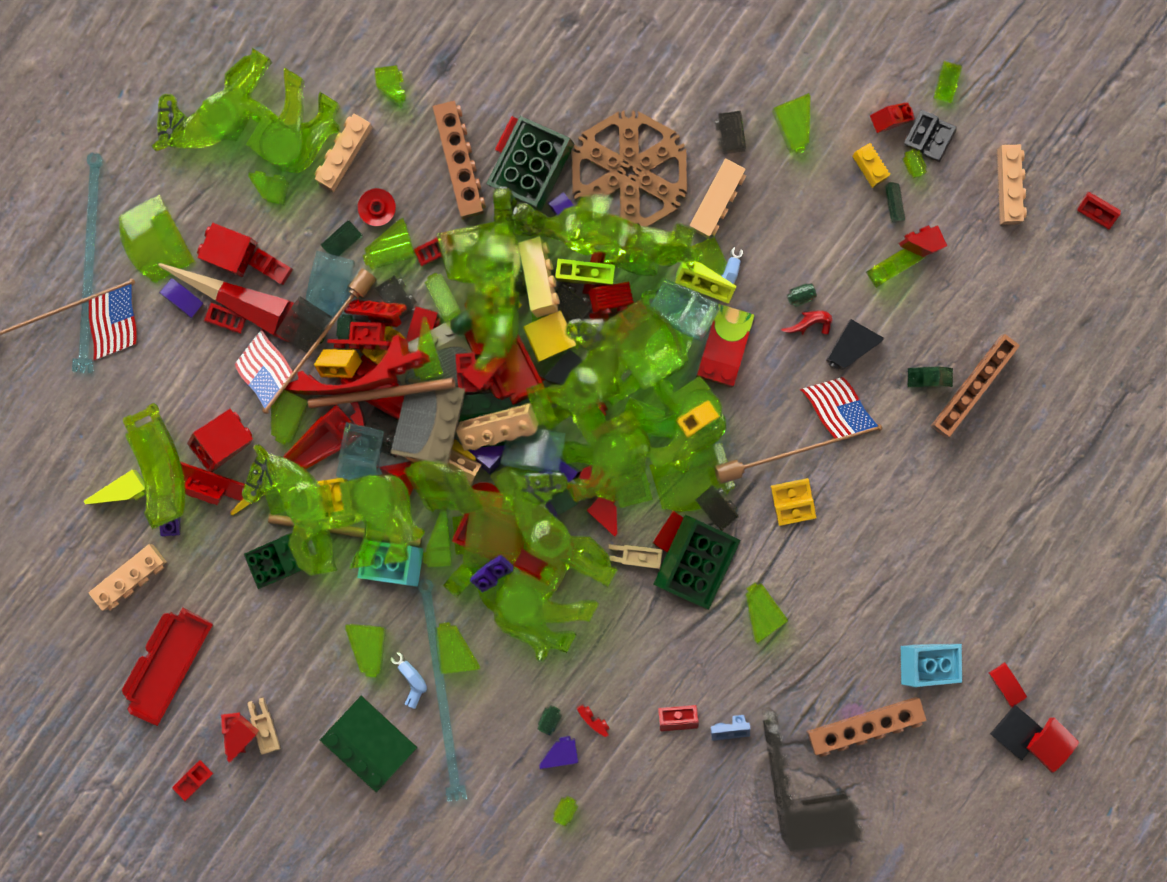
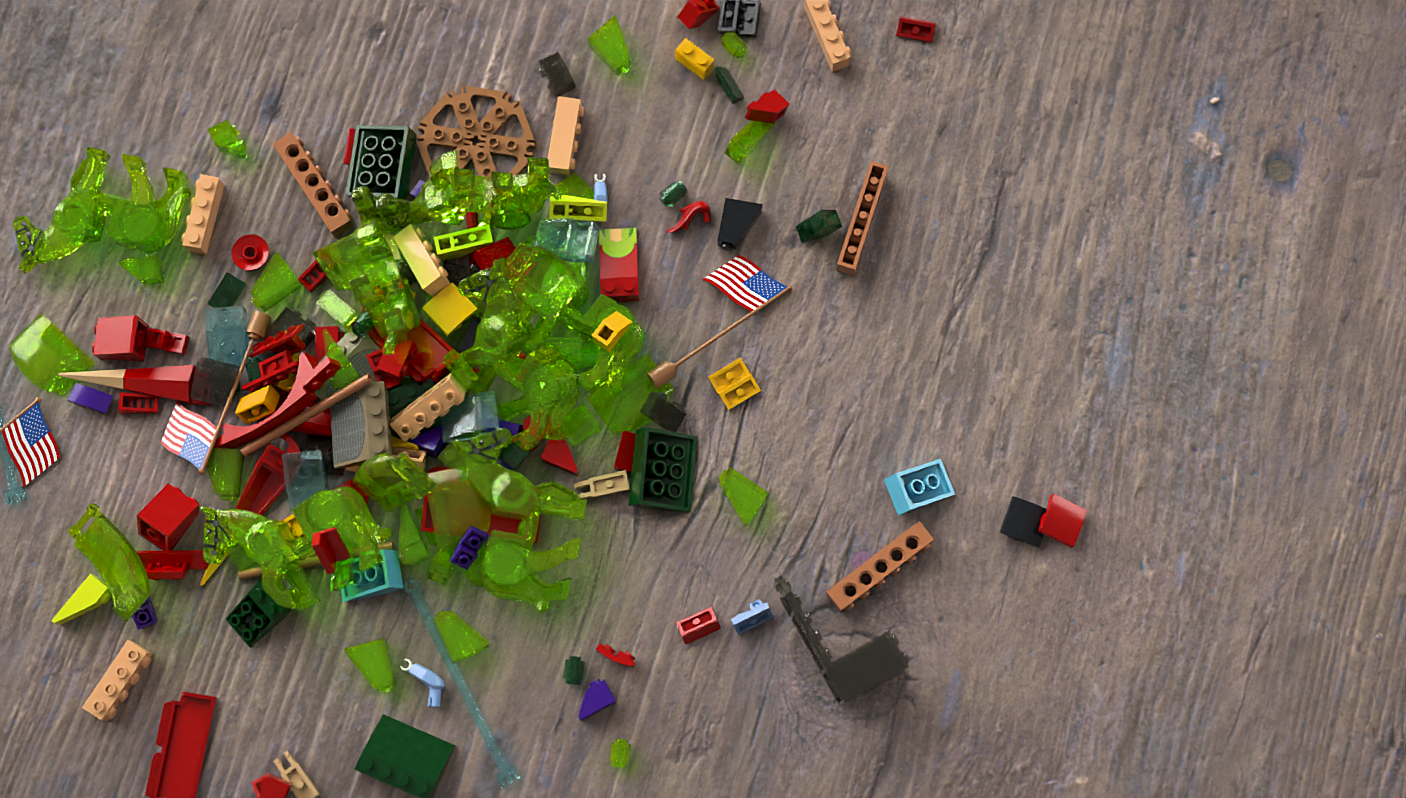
camera: 20 degrees left, 10 degrees down
red slope [989,662,1027,708] -> none
none -> red panel [312,527,350,575]

